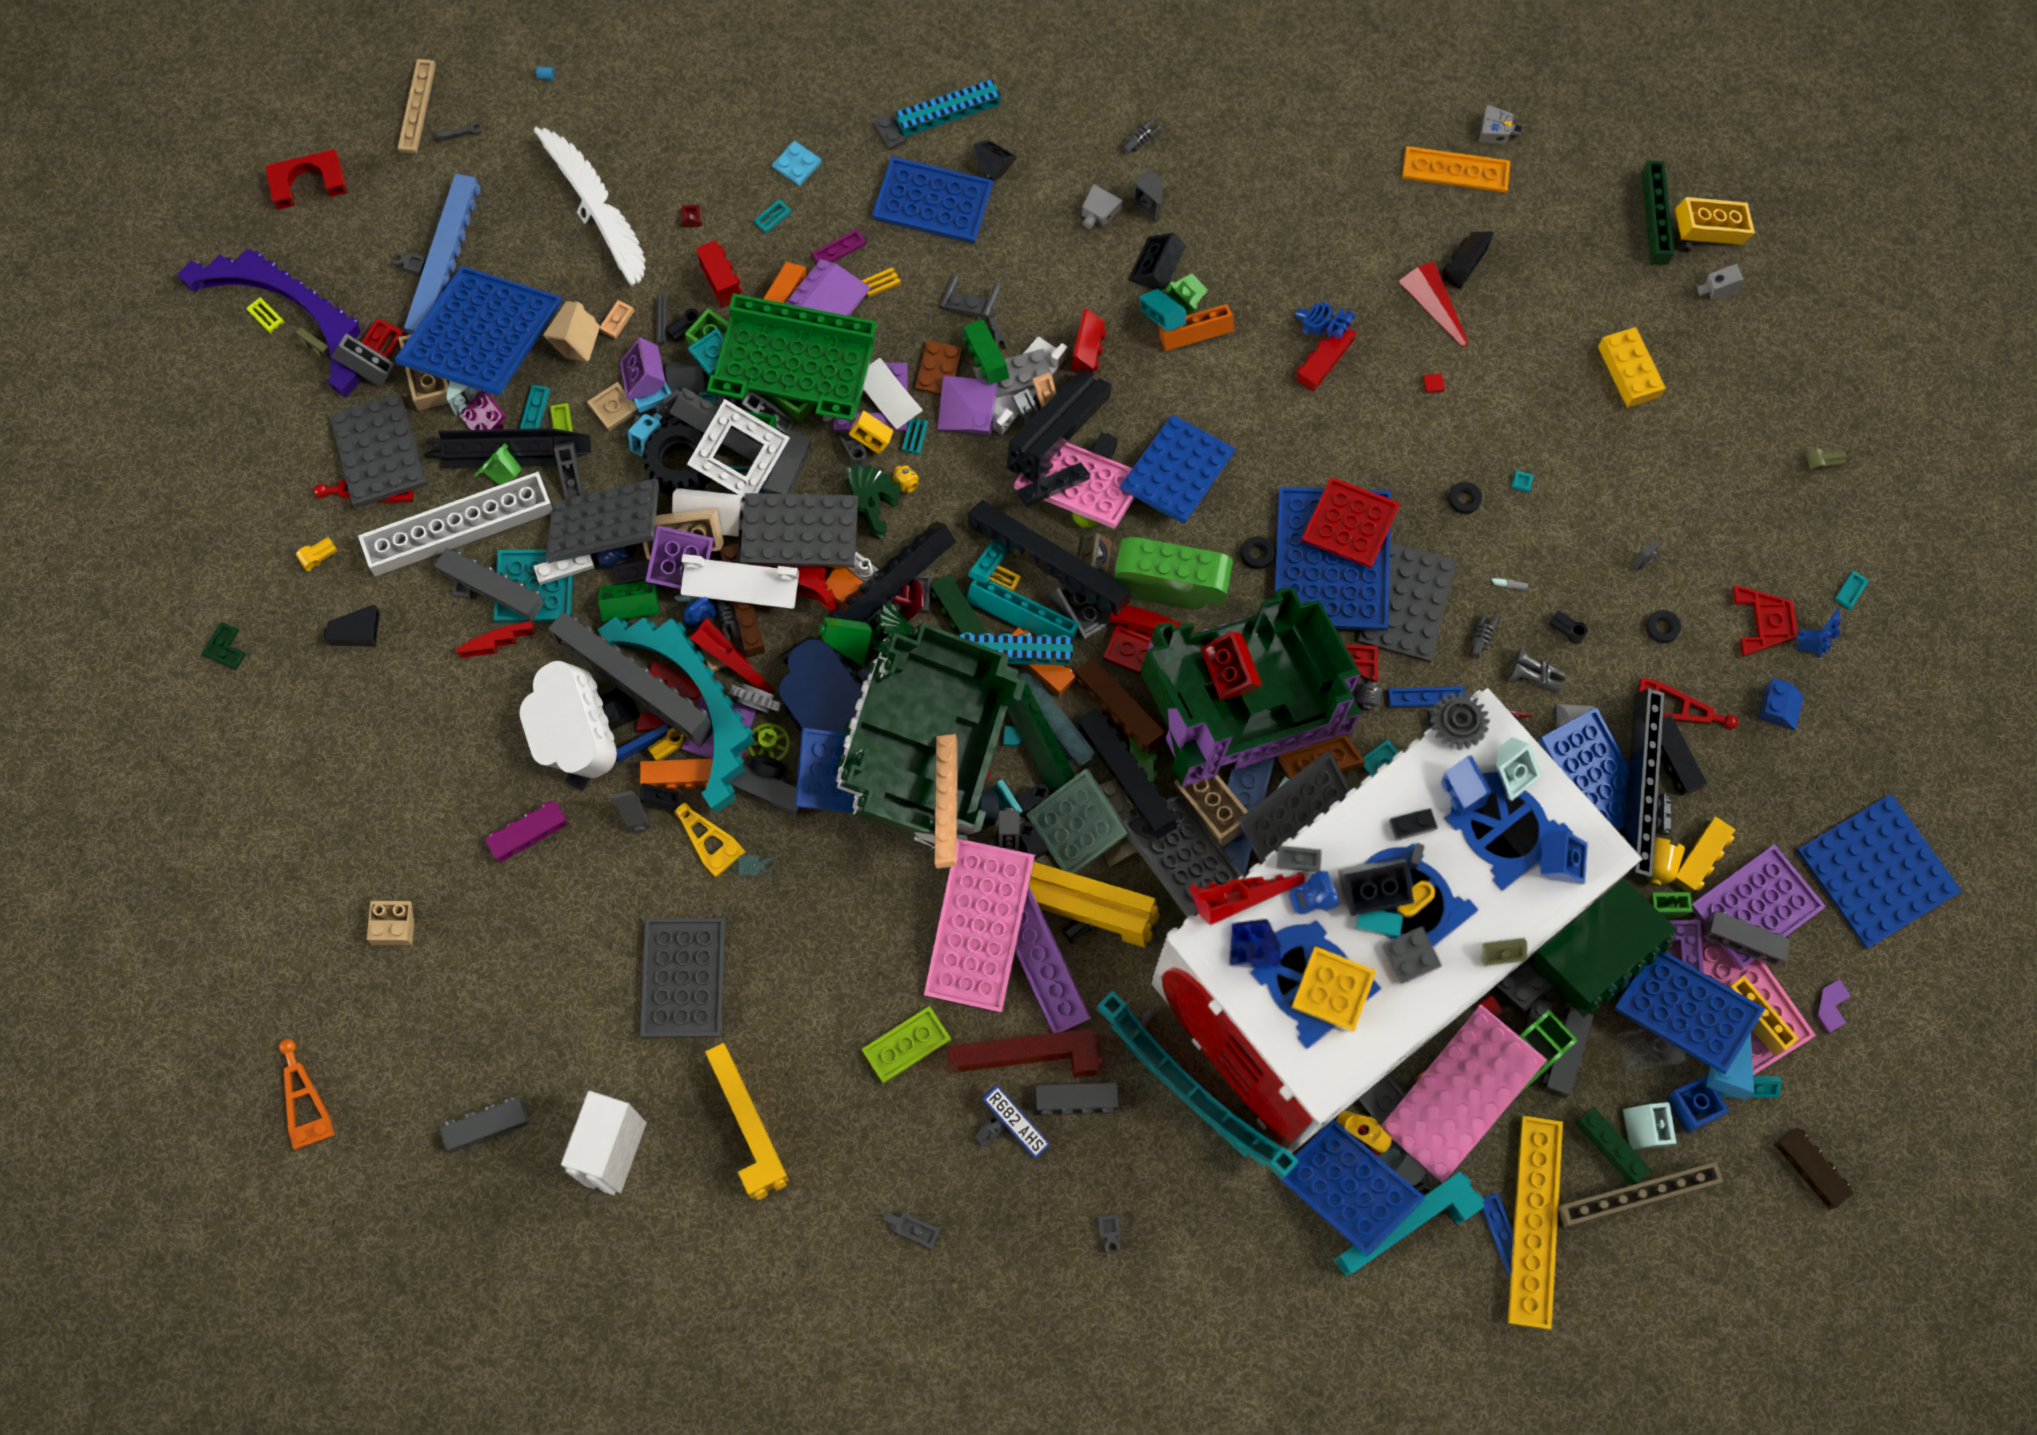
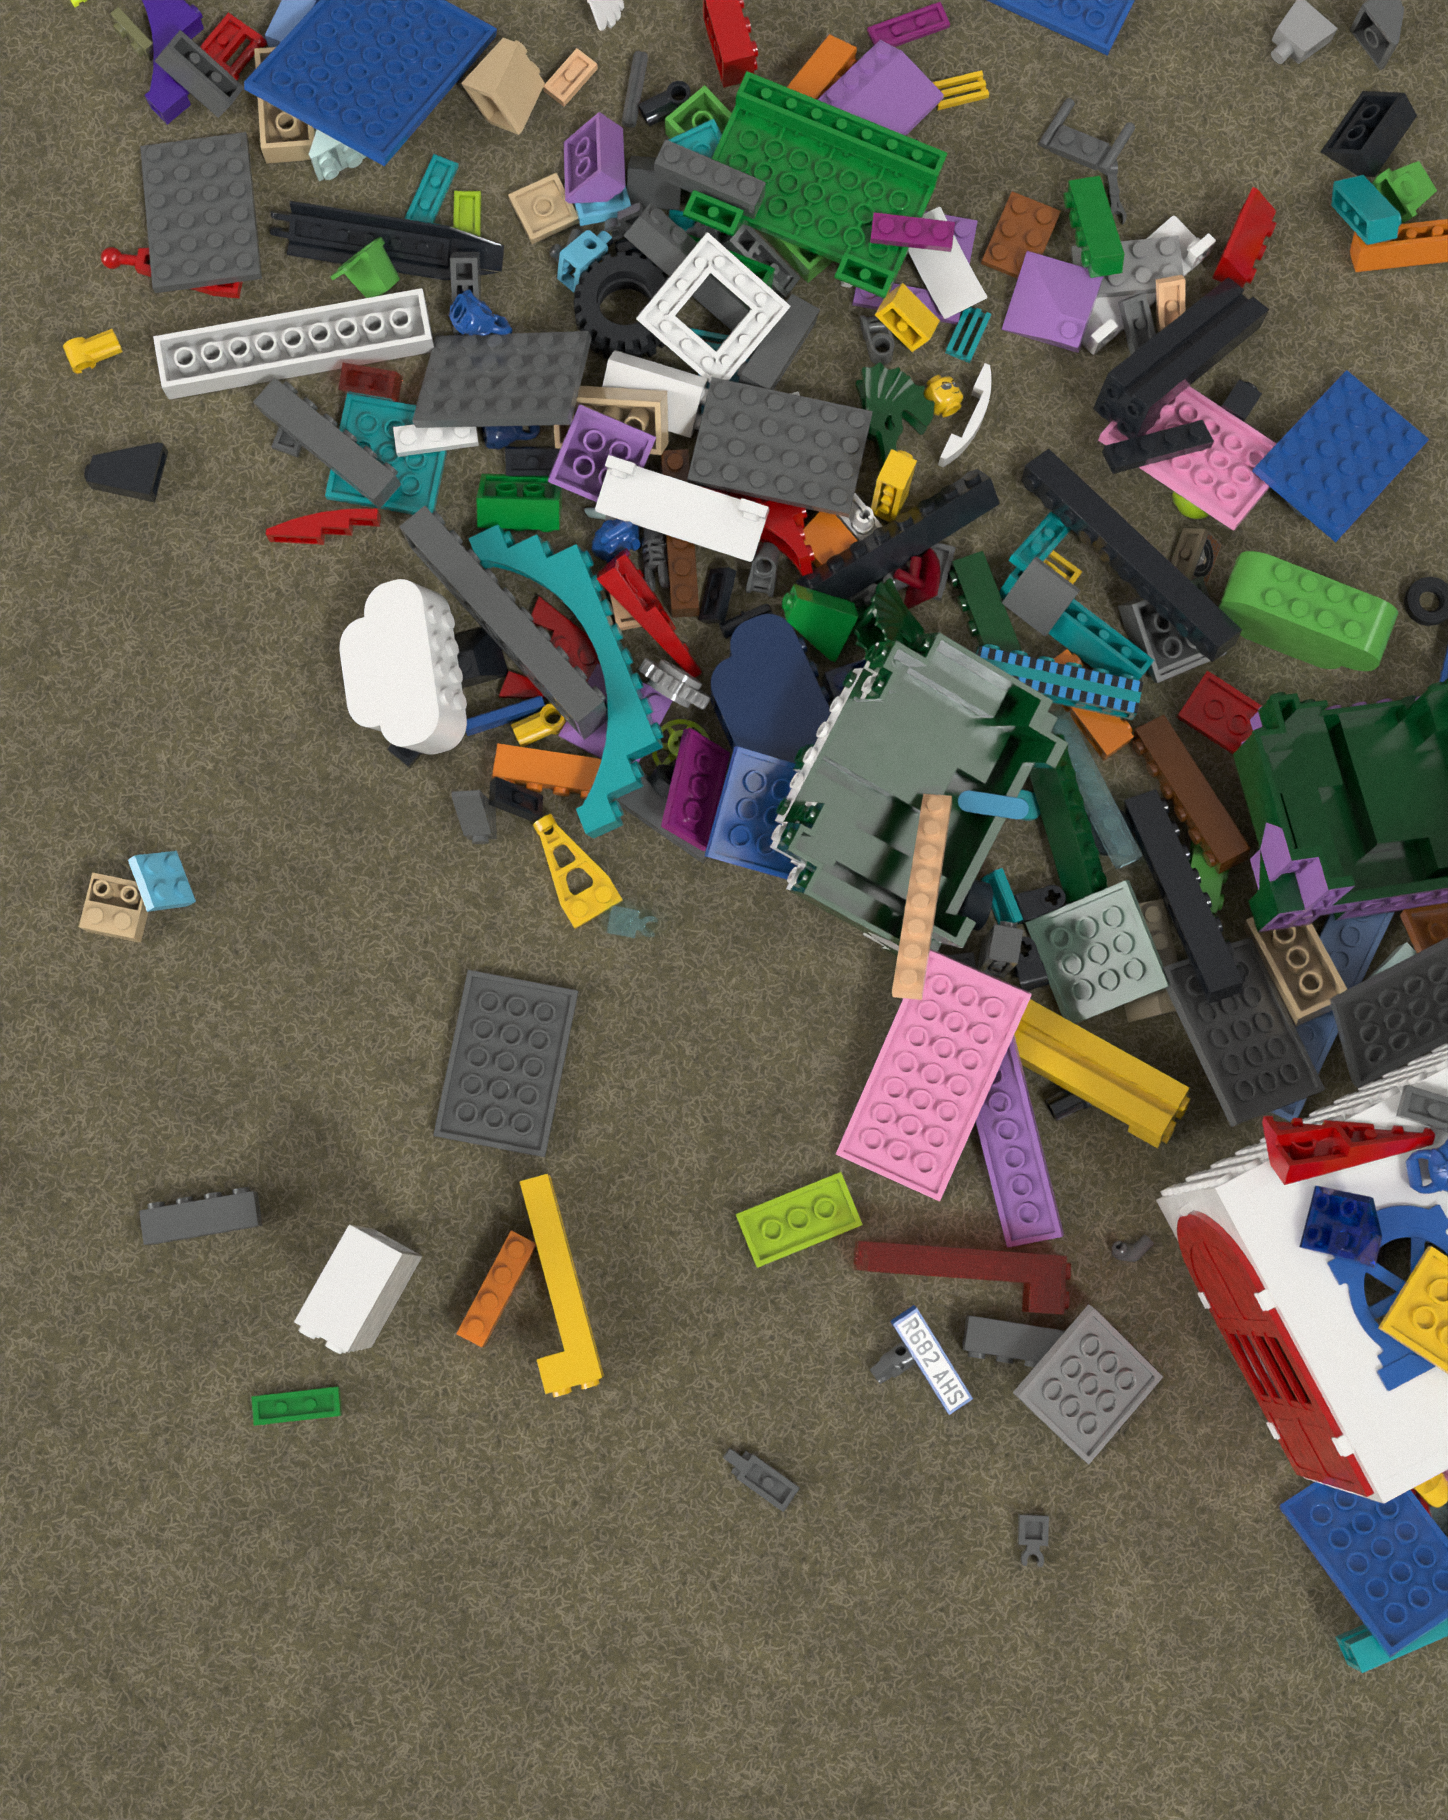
camera: 10 degrees right, 10 degrees up
magenta plate [460,391,507,430] -> none
magenta brick [485,800,569,863] -> none
teal arch [1097,991,1299,1179] -> none
red slope [1109,605,1182,637] -> none
red slope [1200,631,1262,700] -> none
none -> medium azure plate [128,851,196,912]
none -> green plate [251,1386,342,1426]
none -> clear red brick [338,363,403,402]
none -> blue piece [449,289,512,336]
none -> orange brick [456,1230,537,1347]
none -> dark grey brick [654,139,766,219]
none -> magenta tile [661,727,730,851]
none -> black plate [698,567,737,624]
none -> dark grey piece [746,542,780,598]
none -> magenta plate [870,213,955,252]
none -> yellow brick [871,449,917,522]
none -> white slope [938,363,991,467]
none -> dark azure piece [958,790,1029,819]
none -> dark grey slope [1002,557,1080,636]
none -> light grey plate [1013,1305,1163,1464]

